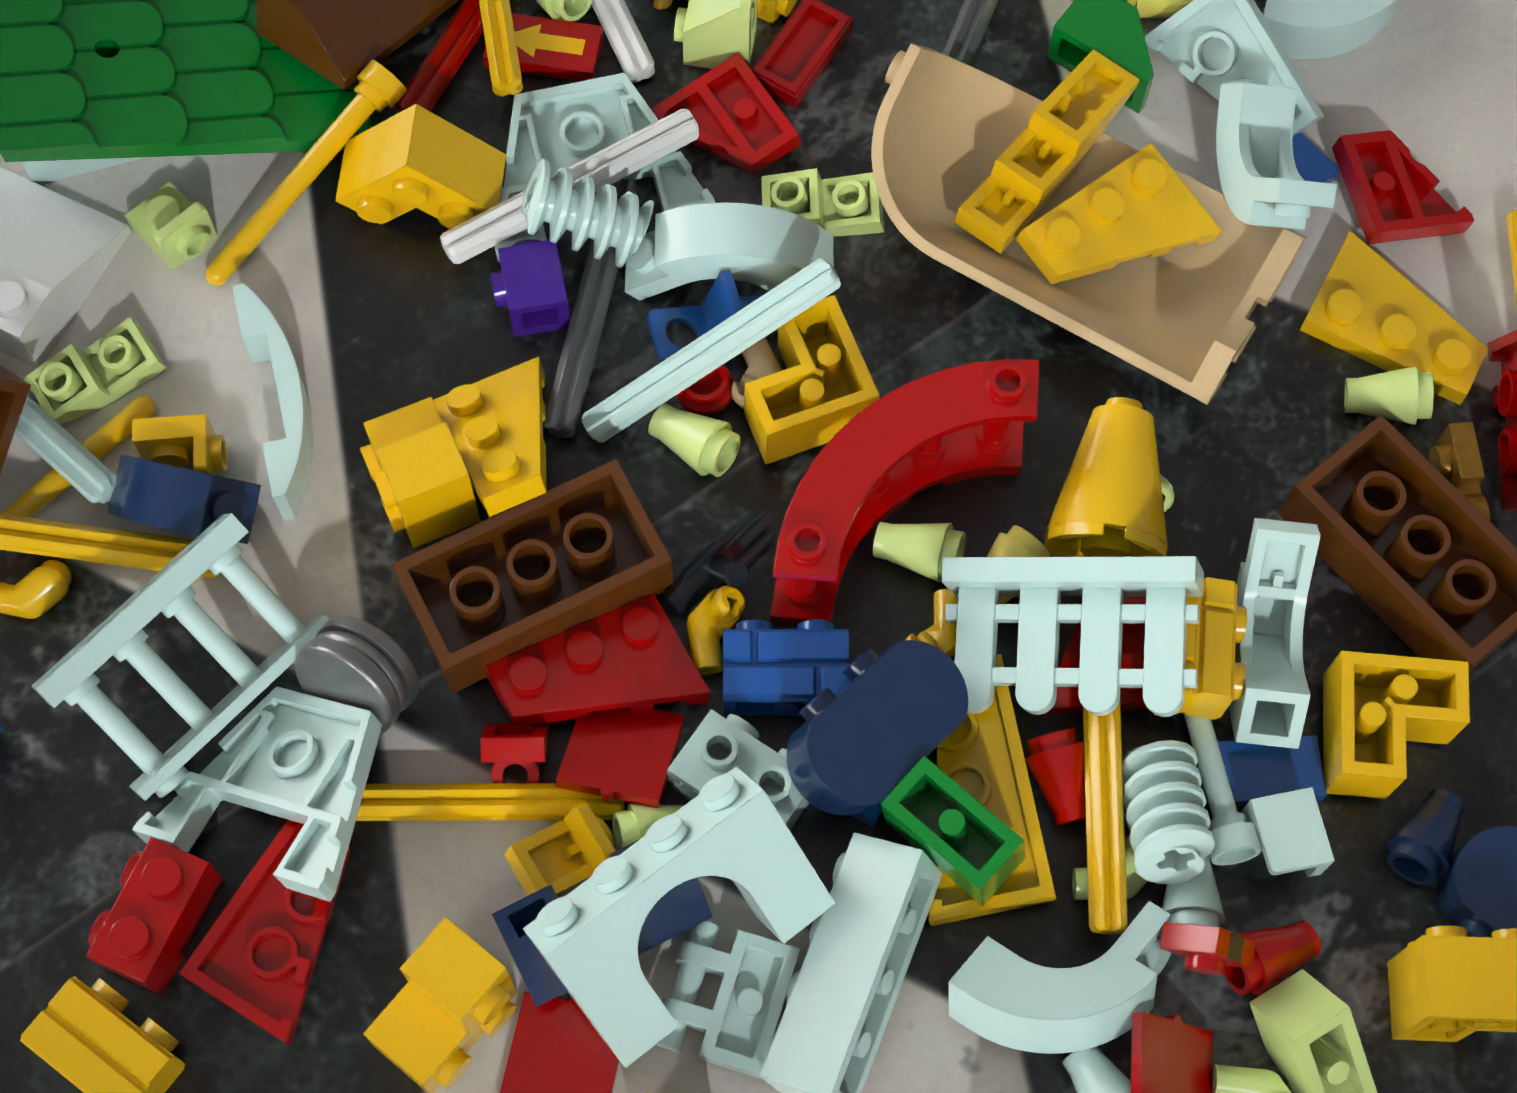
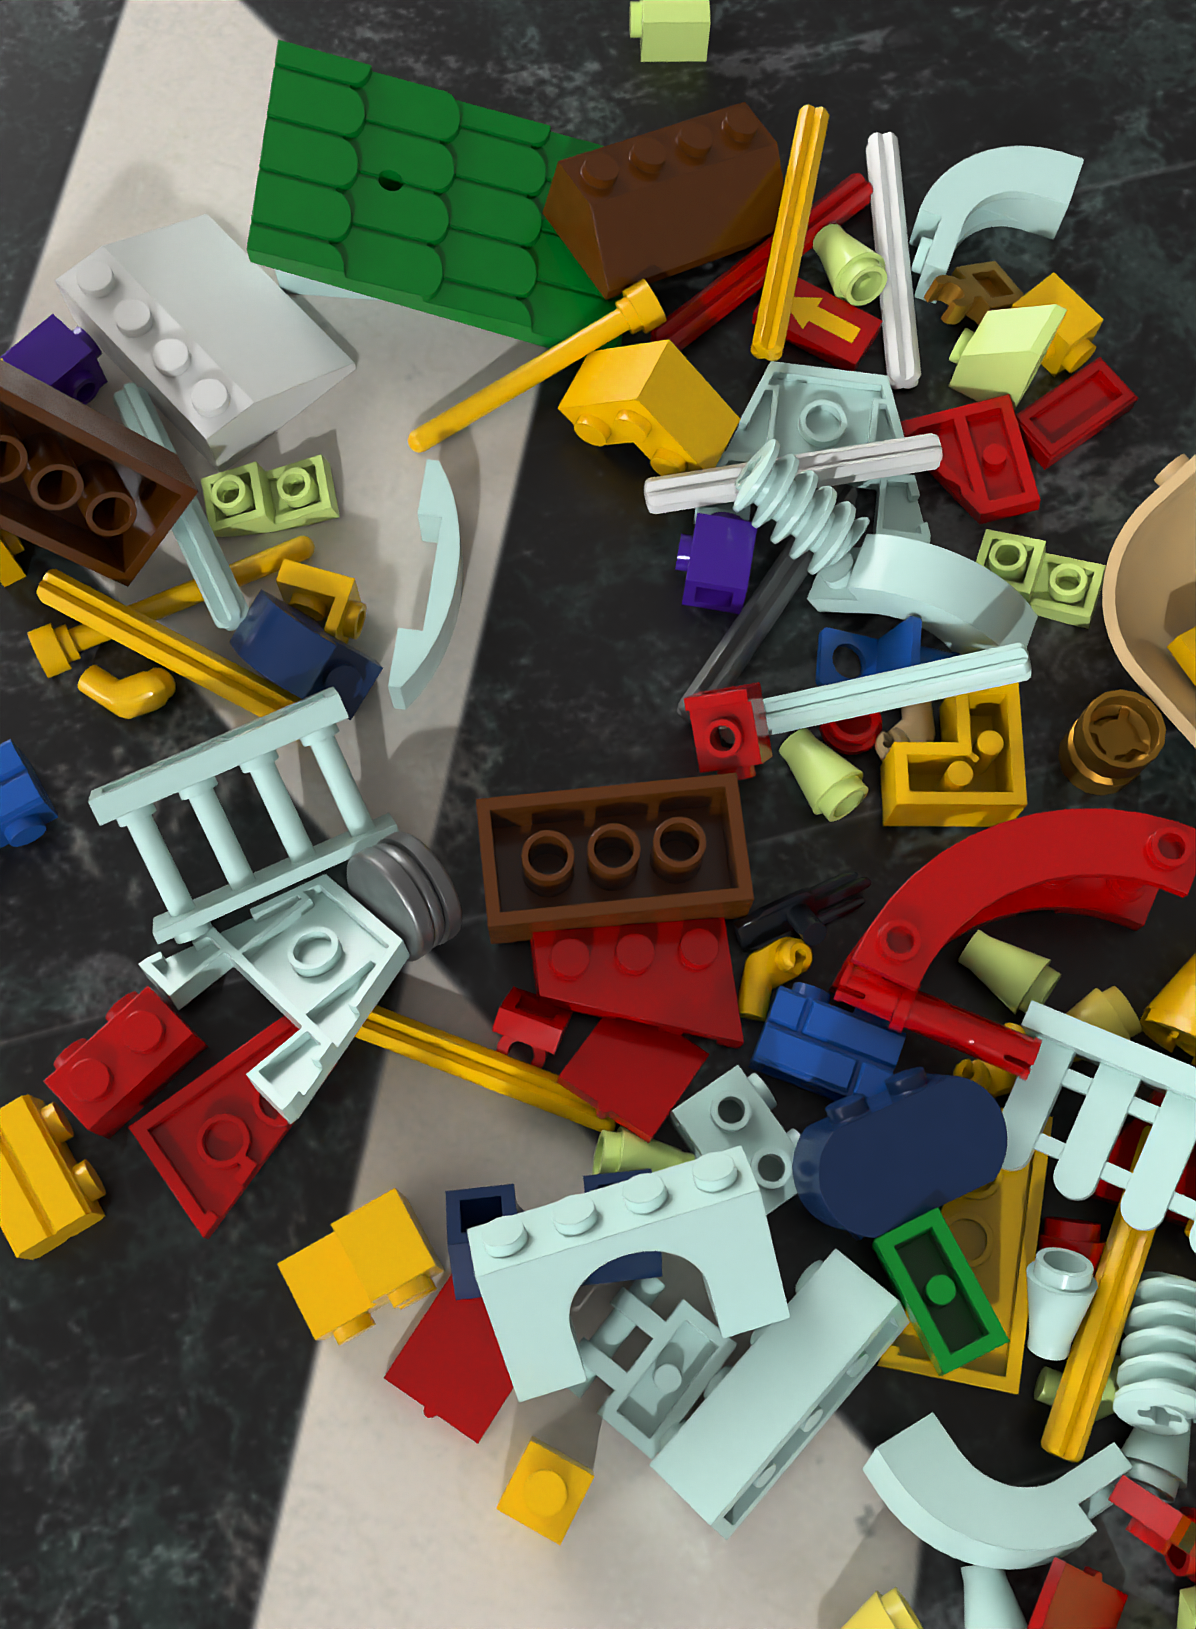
camera: 20 degrees right, 5 degrees up
yellowish green bracket [124,181,218,270] -> none
yellow brick [360,397,481,548] -> none
yellow wing [433,356,547,517] -> none
yellow bracket [504,802,616,898] -> none
none -> red brick [684,682,773,780]
none -> red pin [834,960,1042,1081]
none -> light aqua cone [1026,1247,1098,1360]
none -> pearl gold wheel [1058,689,1166,796]

